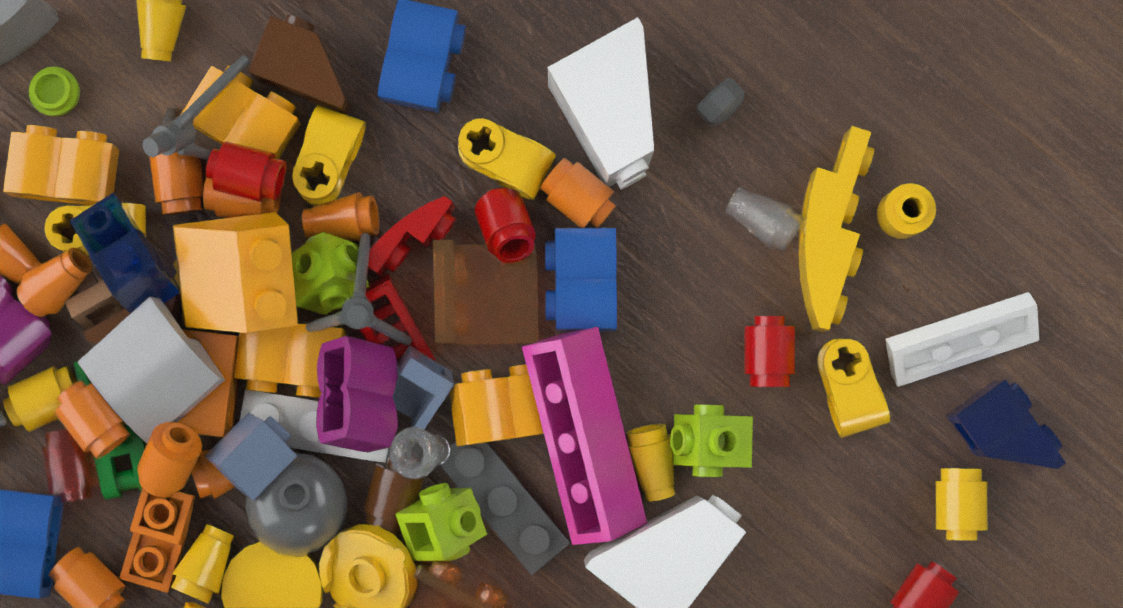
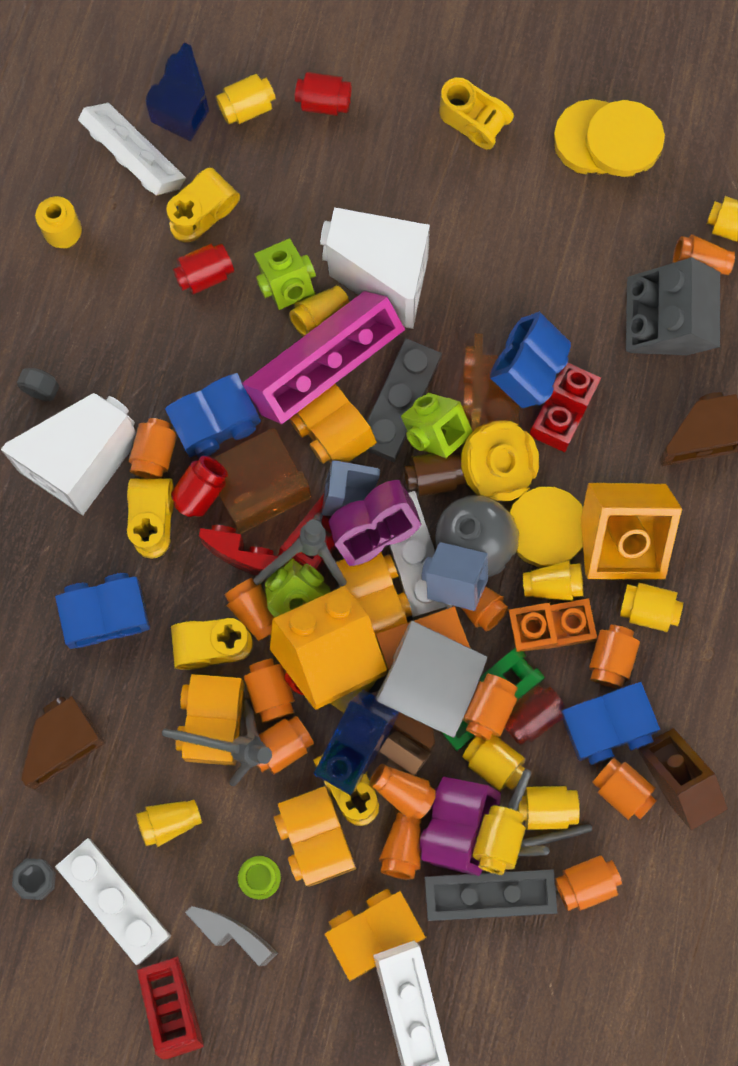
camera: 110 degrees left, 10 degrees down
orange brick [137,422,202,497] -> none
red brick [206,141,286,202] -> none
reddish brown slope [248,15,351,115] -> none
clear cone [390,427,450,479] -> none
clear cone [725,187,804,252] -> none
yellow slope [798,126,874,333] -> none

